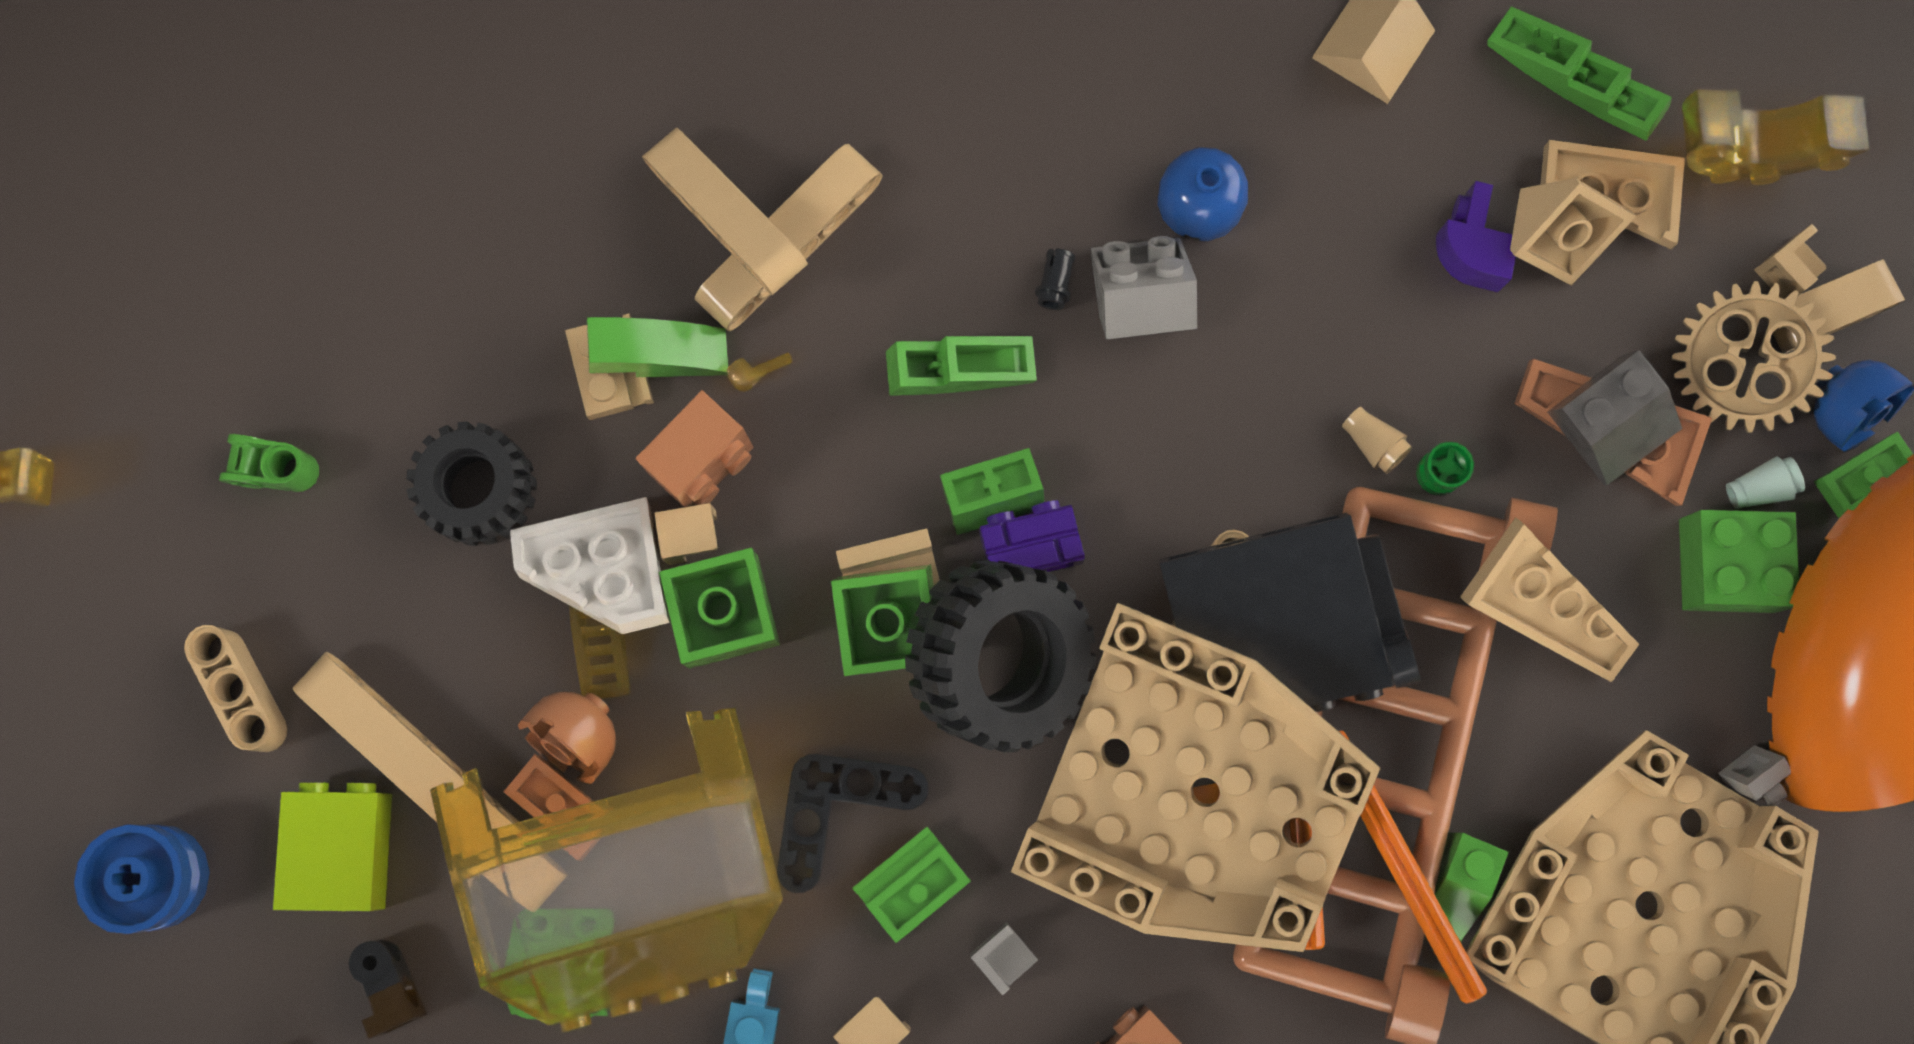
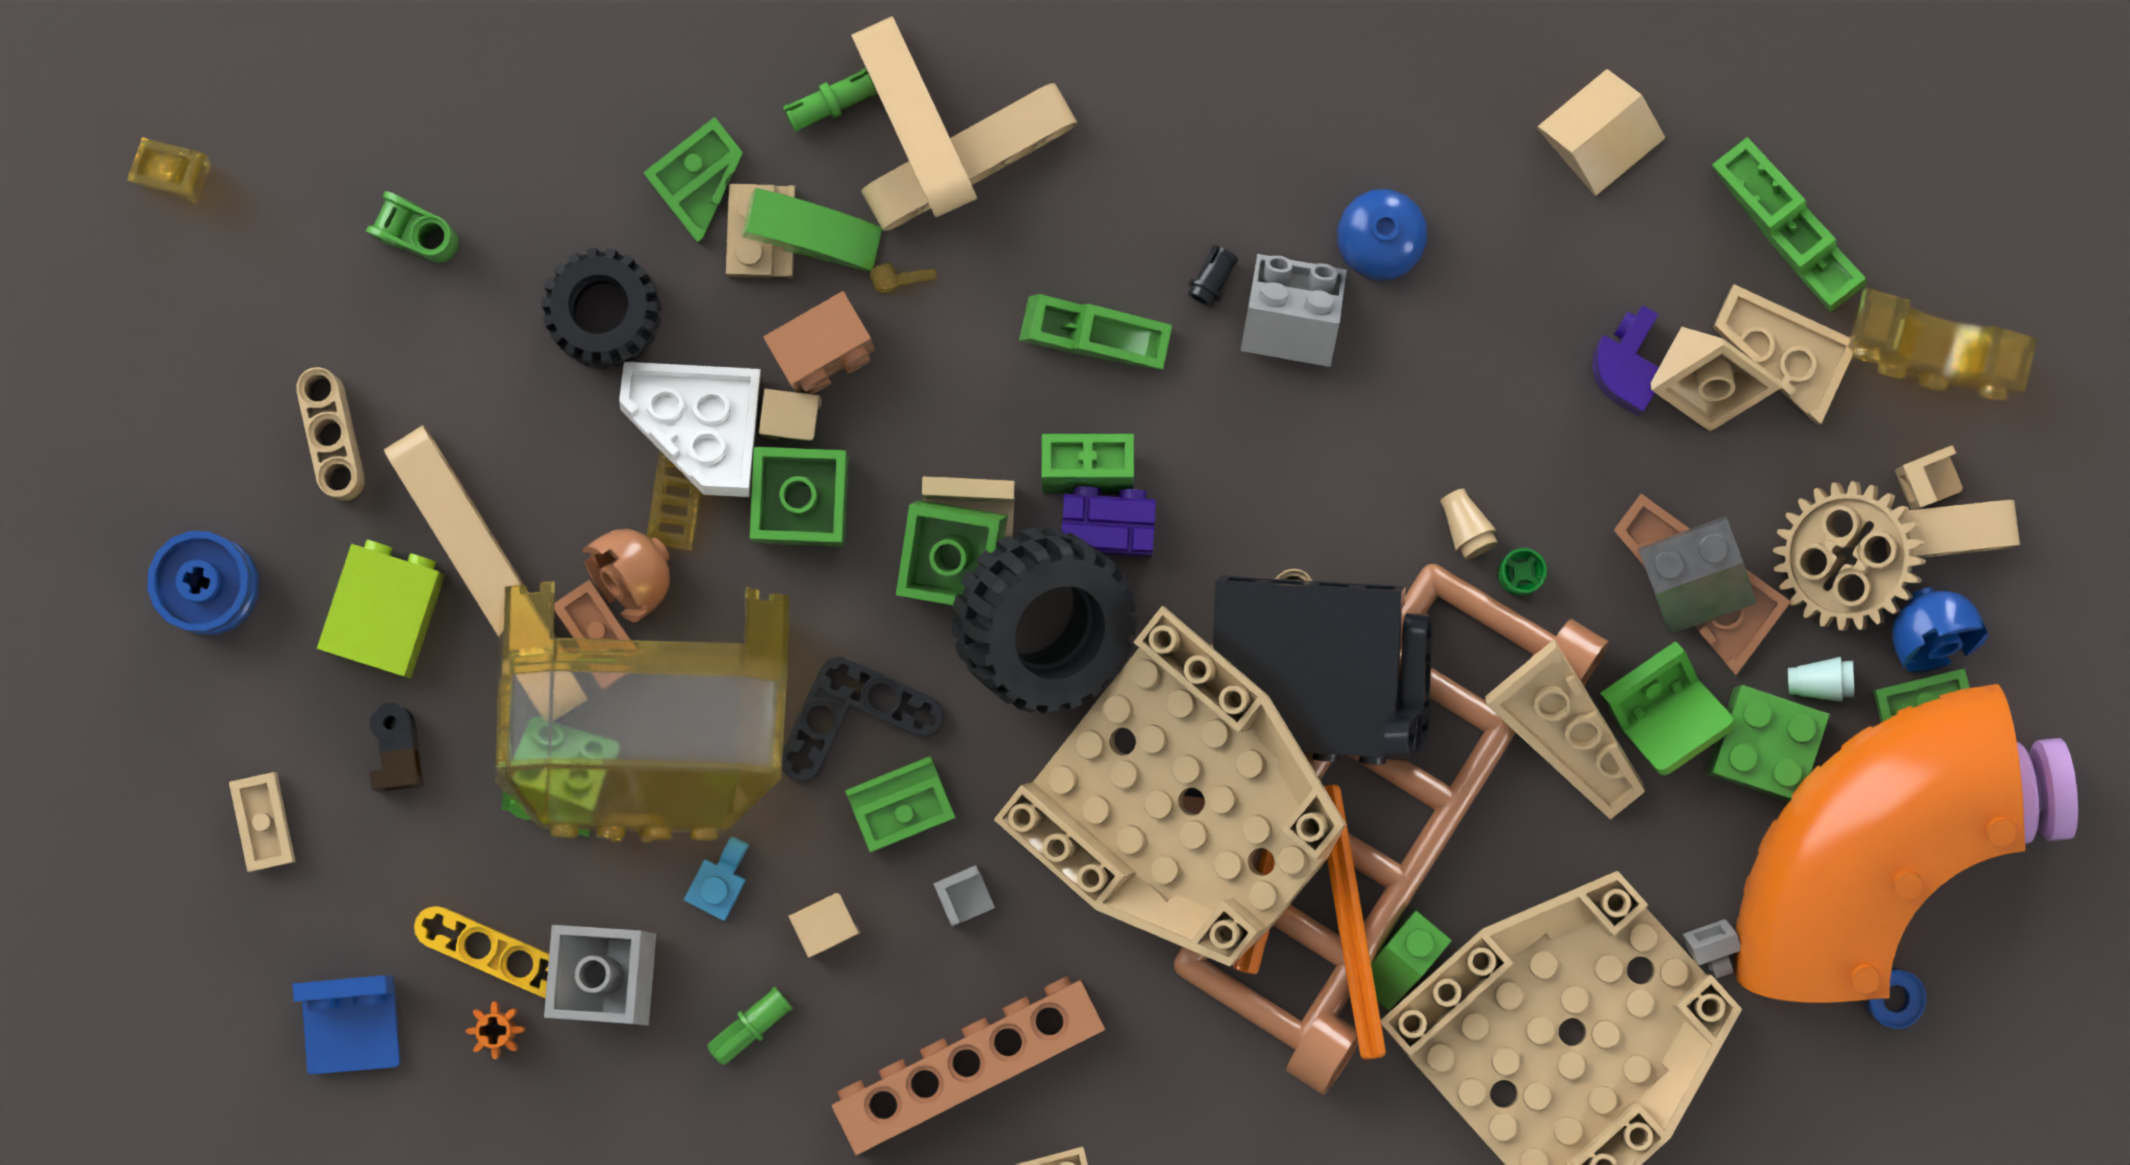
camera: 20 degrees right, 5 degrees up
none -> bright green wing [643,117,743,242]
none -> bright green pin [783,68,877,133]
none -> bright green bracket [1600,641,1736,775]

